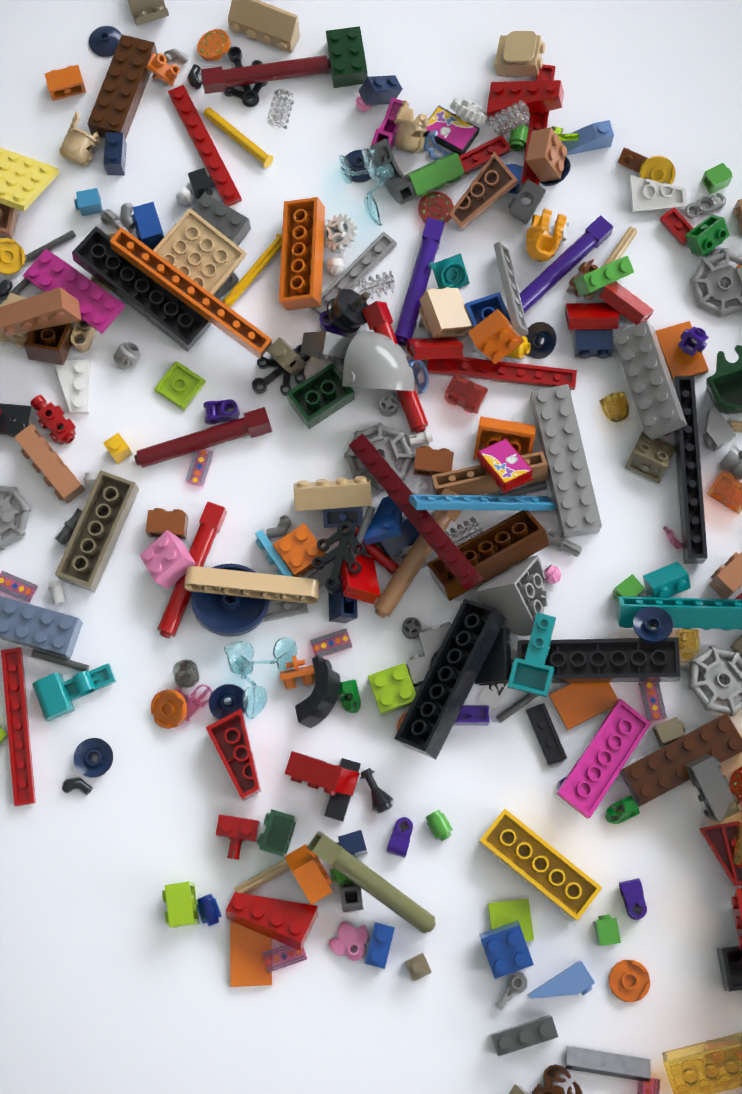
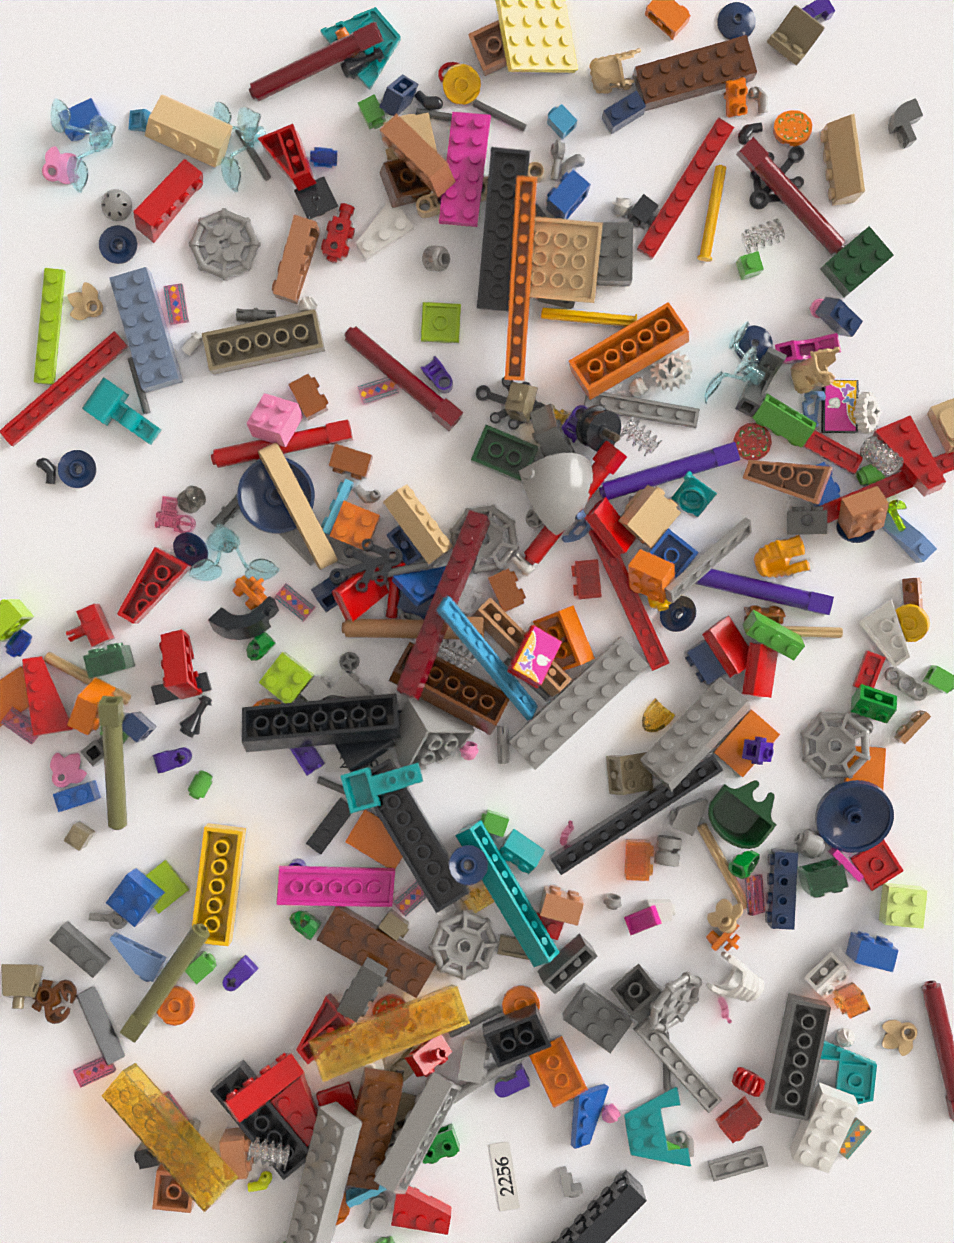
camera: 55 degrees right, 15 degrees up
yellow brick [103,433,133,464] -> none
orange tile [150,689,187,729] -> none
none -> olive brick [119,924,210,1043]
none -> dark grey pin [211,494,239,530]
none -> dark orange brick [328,443,373,480]
none -> bright green brick [736,251,764,280]

